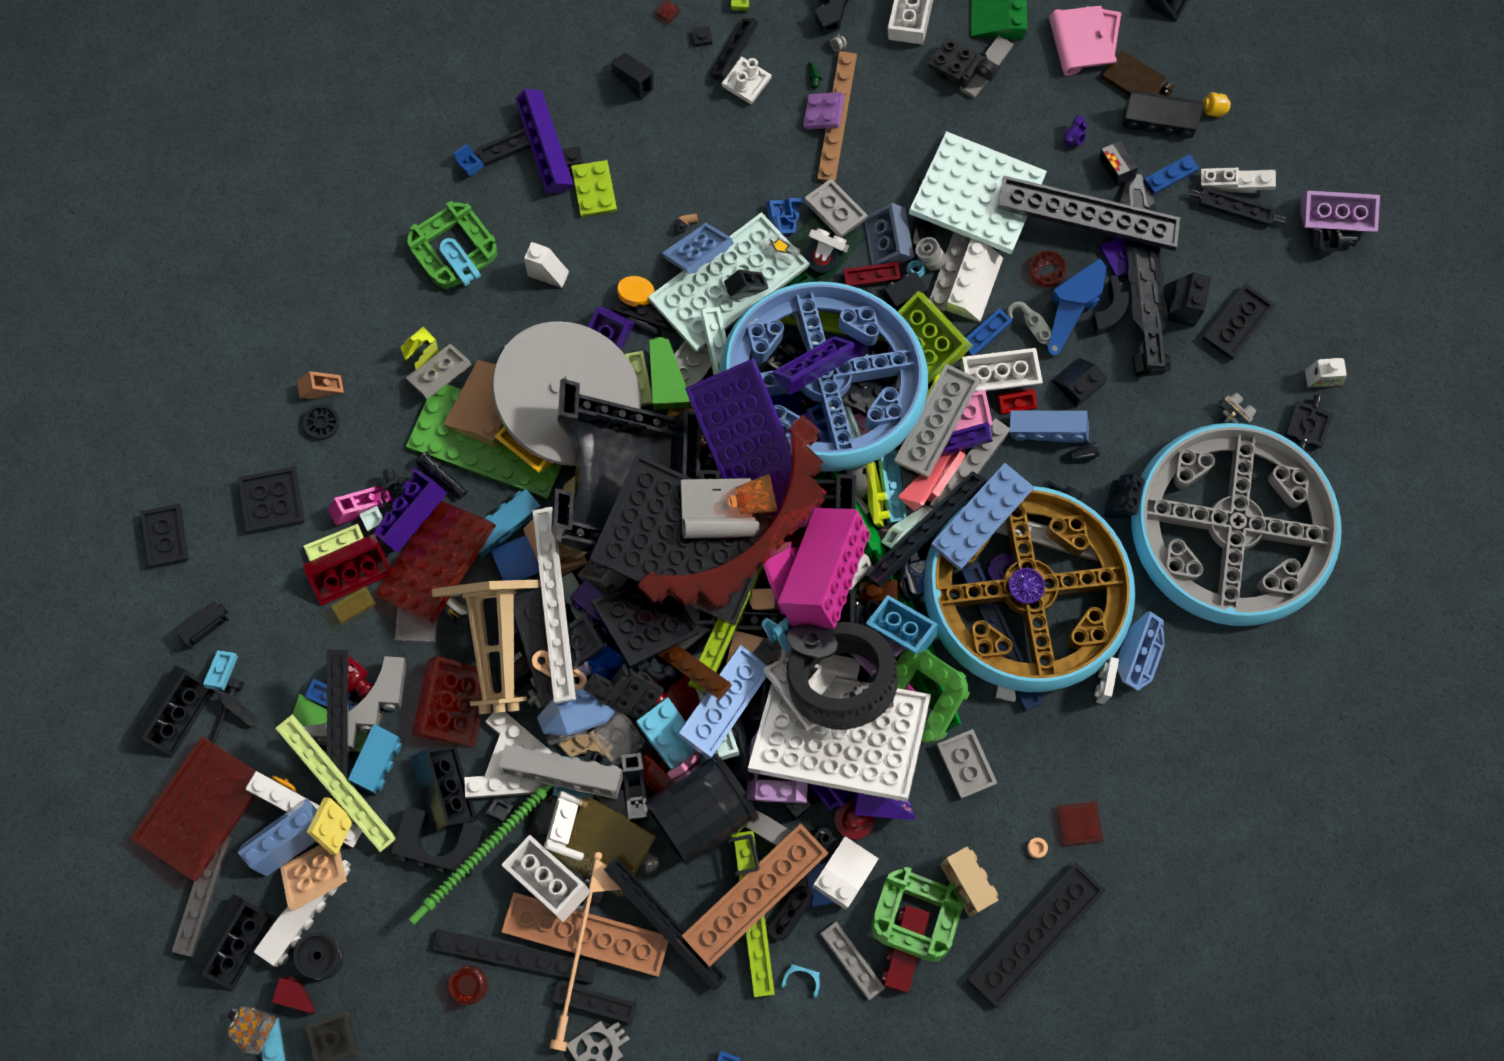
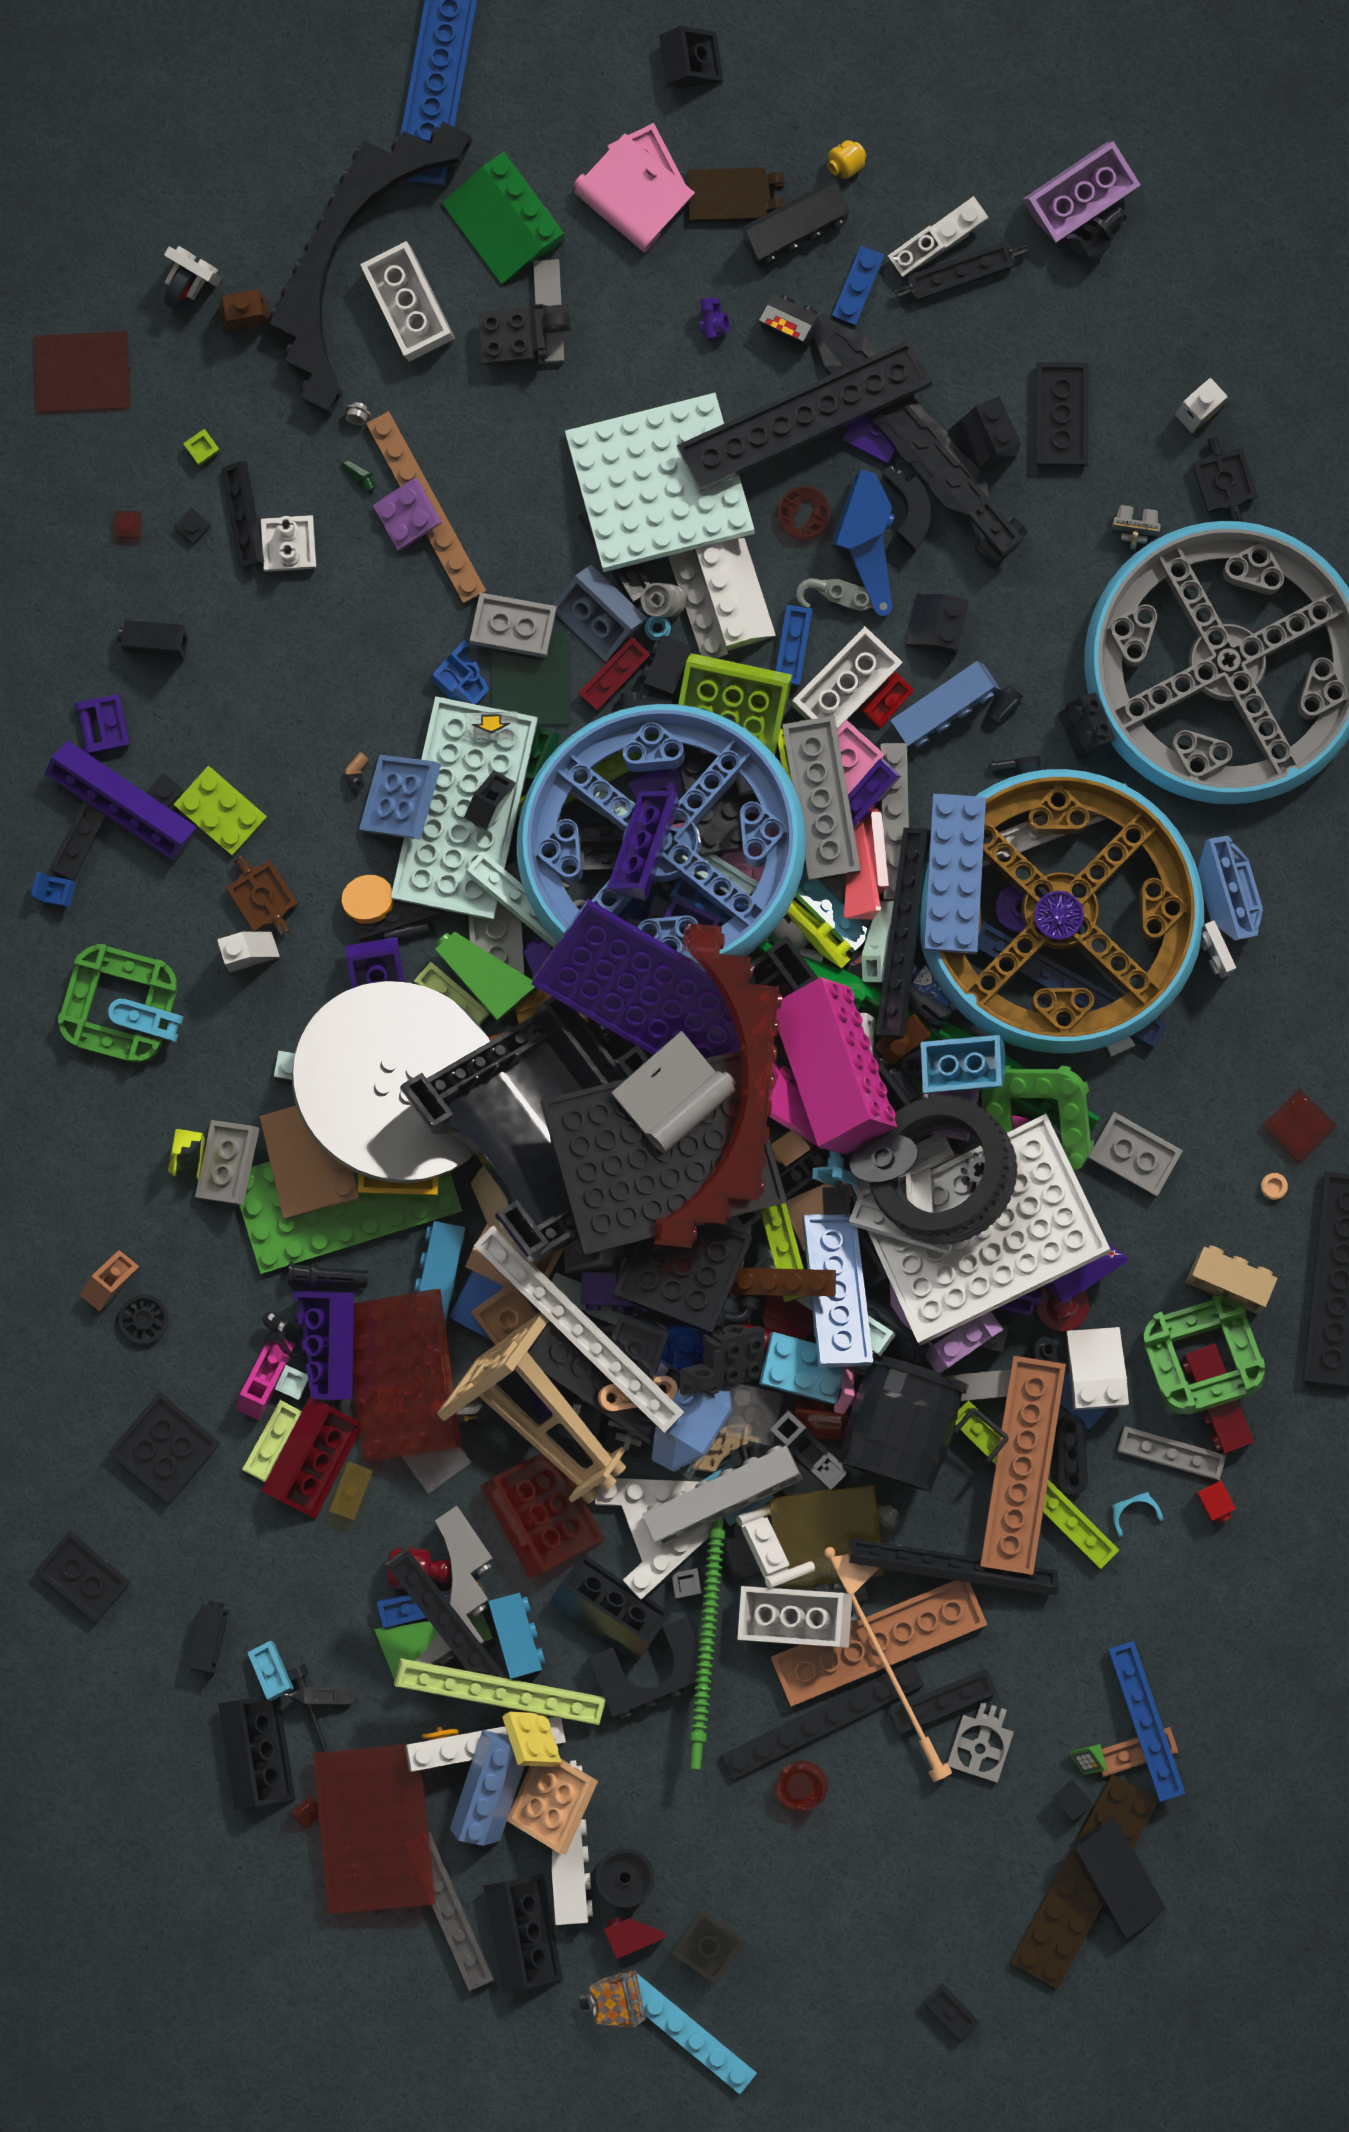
camera: 35 degrees left, 10 degrees up
clear orange torso [728,474,777,514] -> none
plate [806,228,849,273] -> none
none -> dark purple plate [74,694,130,755]
none -> reddish brown plate [226,856,299,936]
none -> clear red slope [290,1794,325,1829]
none -> medium nougat plate [471,1283,538,1345]
none -> red brick [1195,1481,1236,1524]

